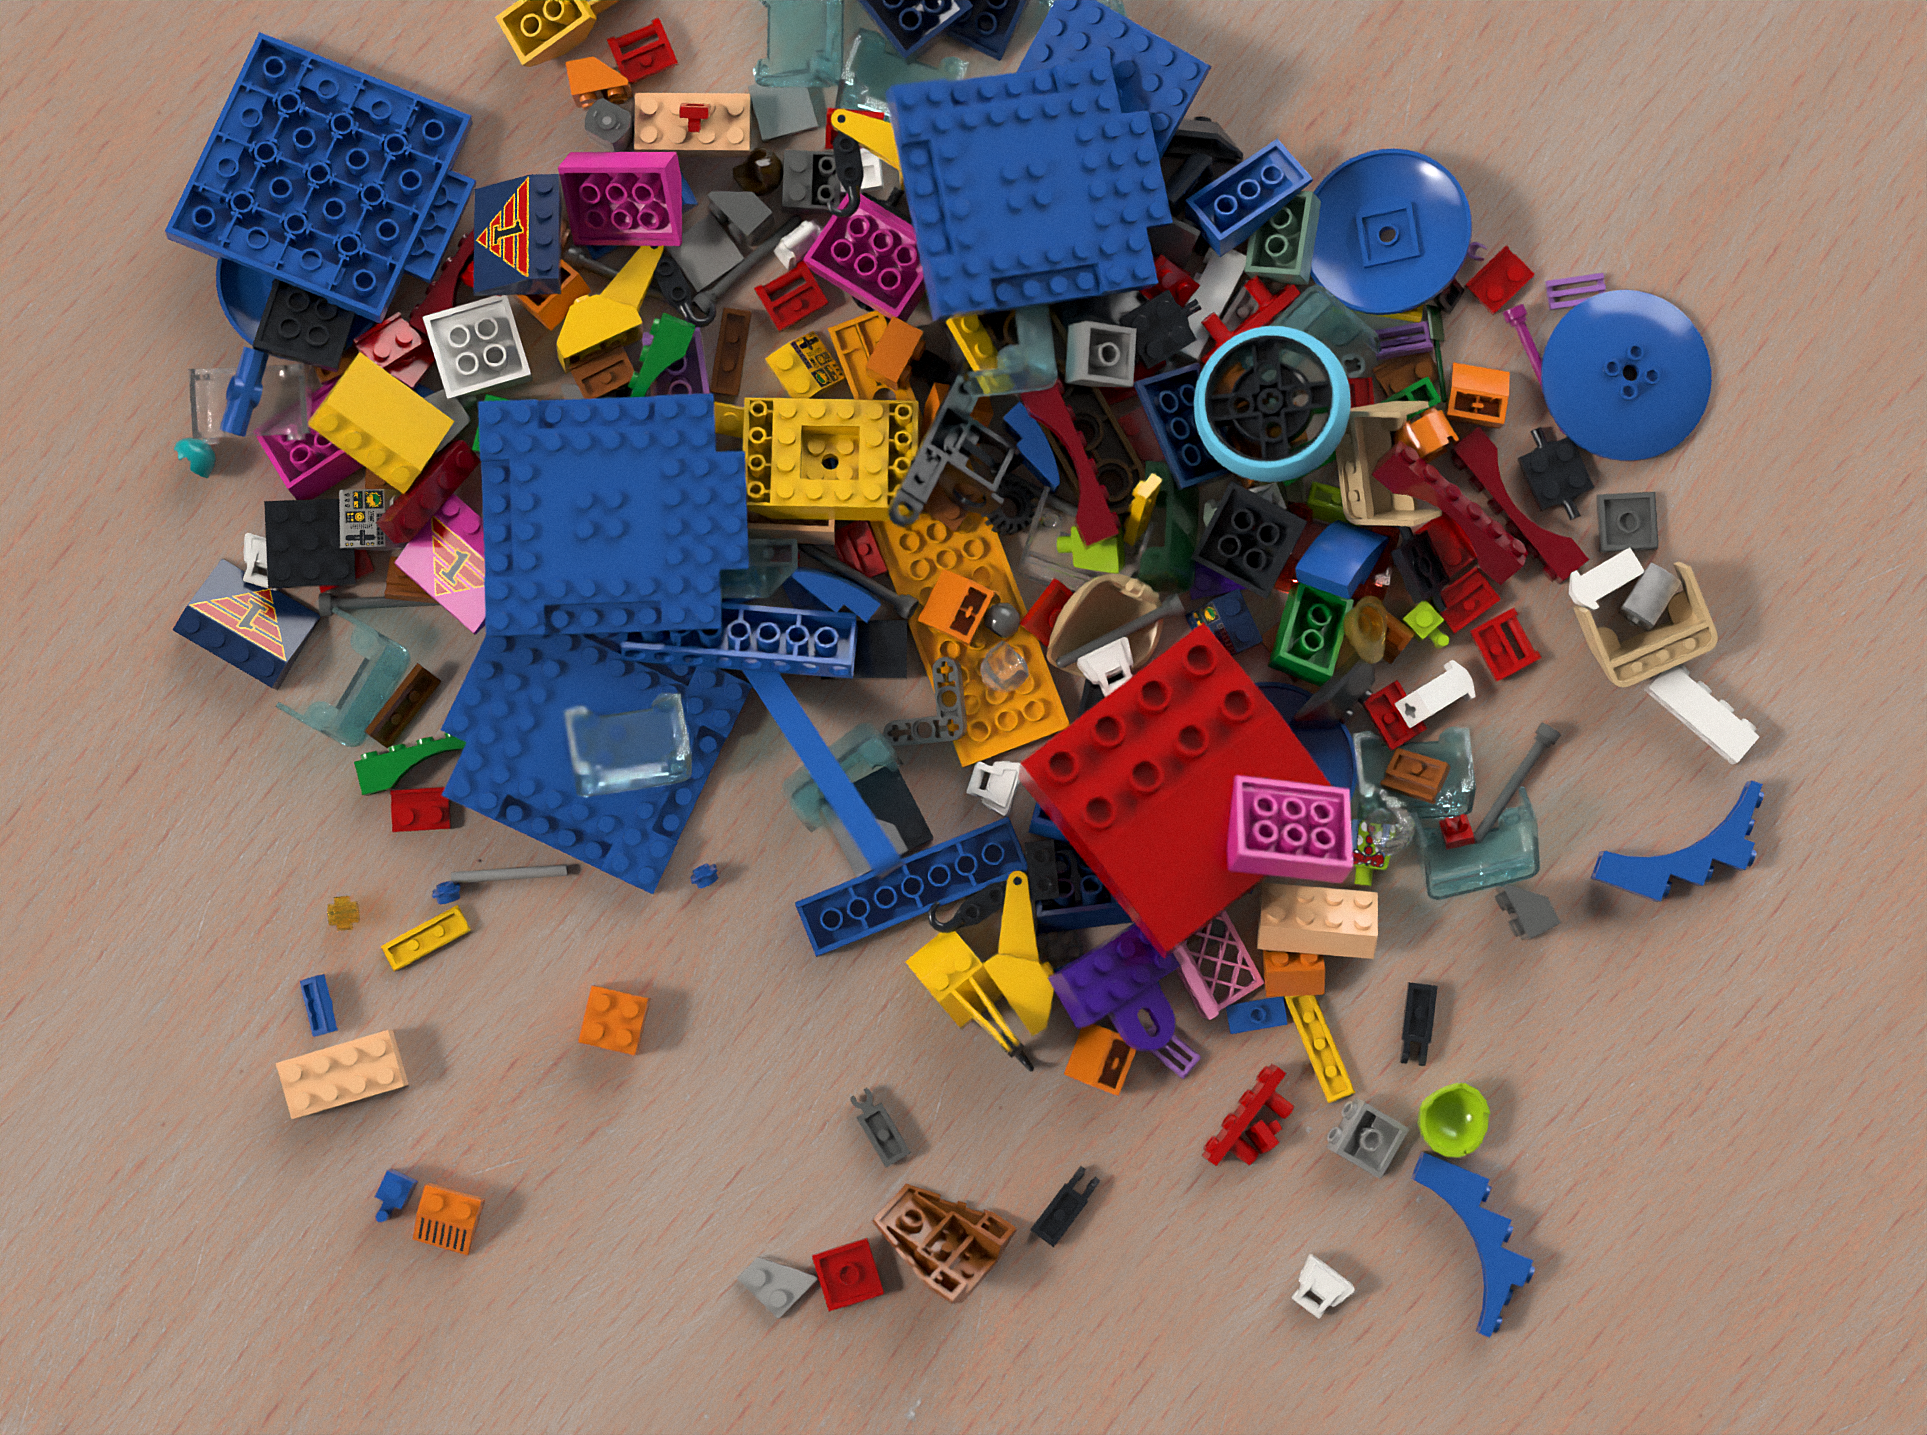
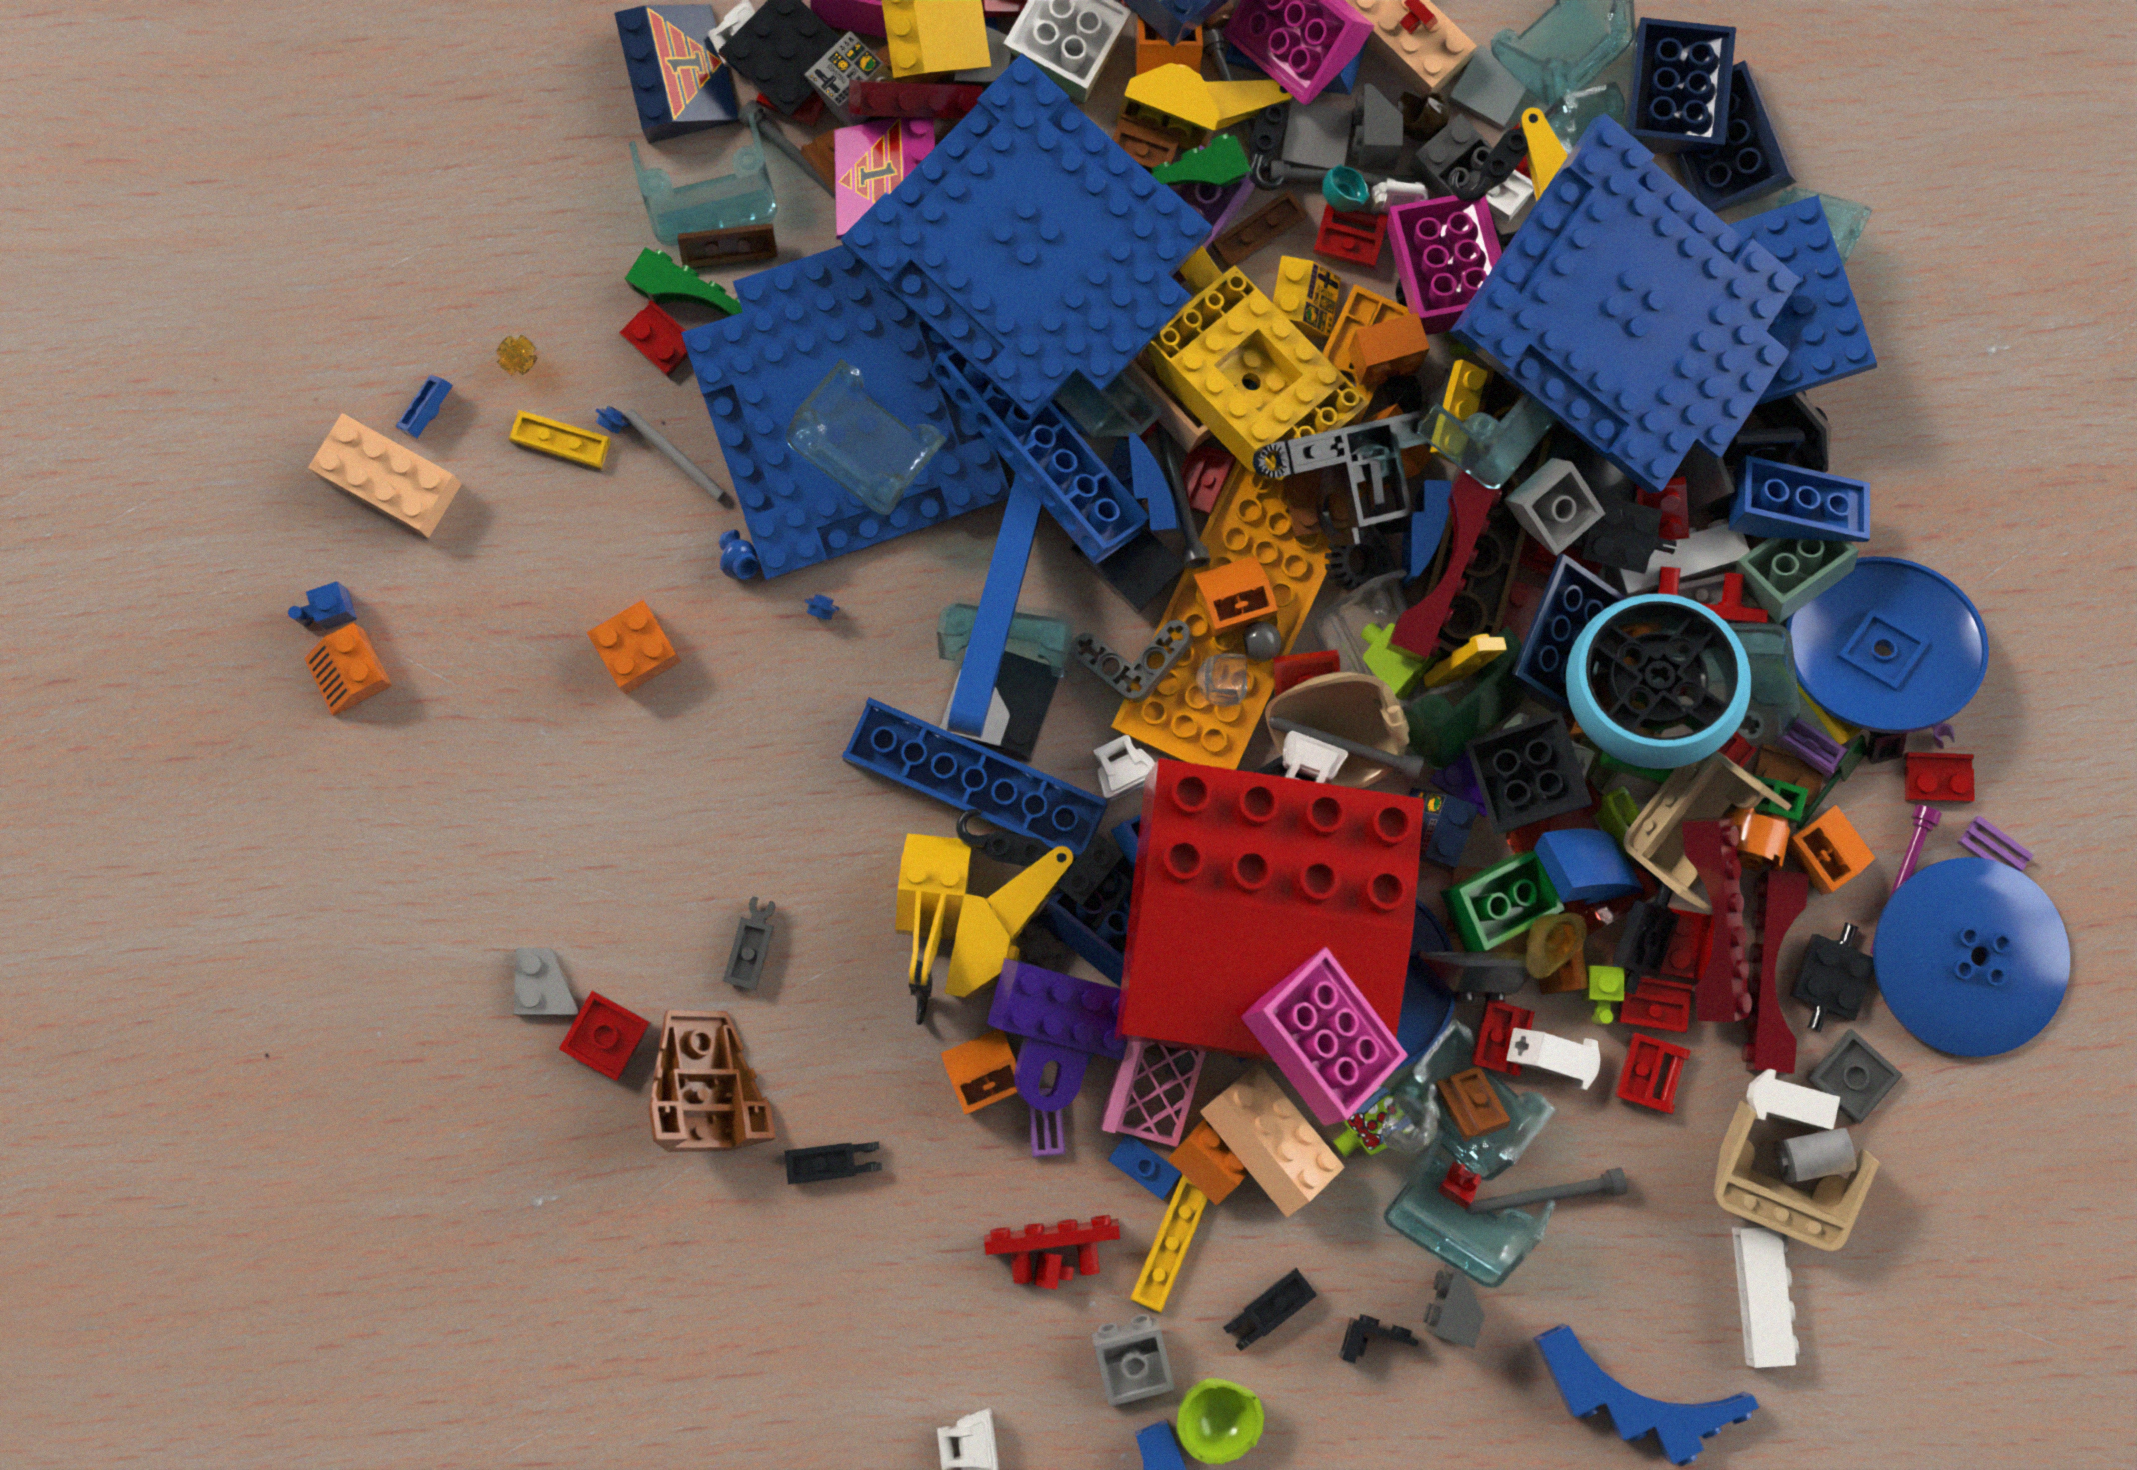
camera: 45 degrees right, 5 degrees down
none -> blue animal [719,529,759,580]
none -> teal hair [1322,164,1370,213]
none -> black bracket [1339,1314,1419,1364]

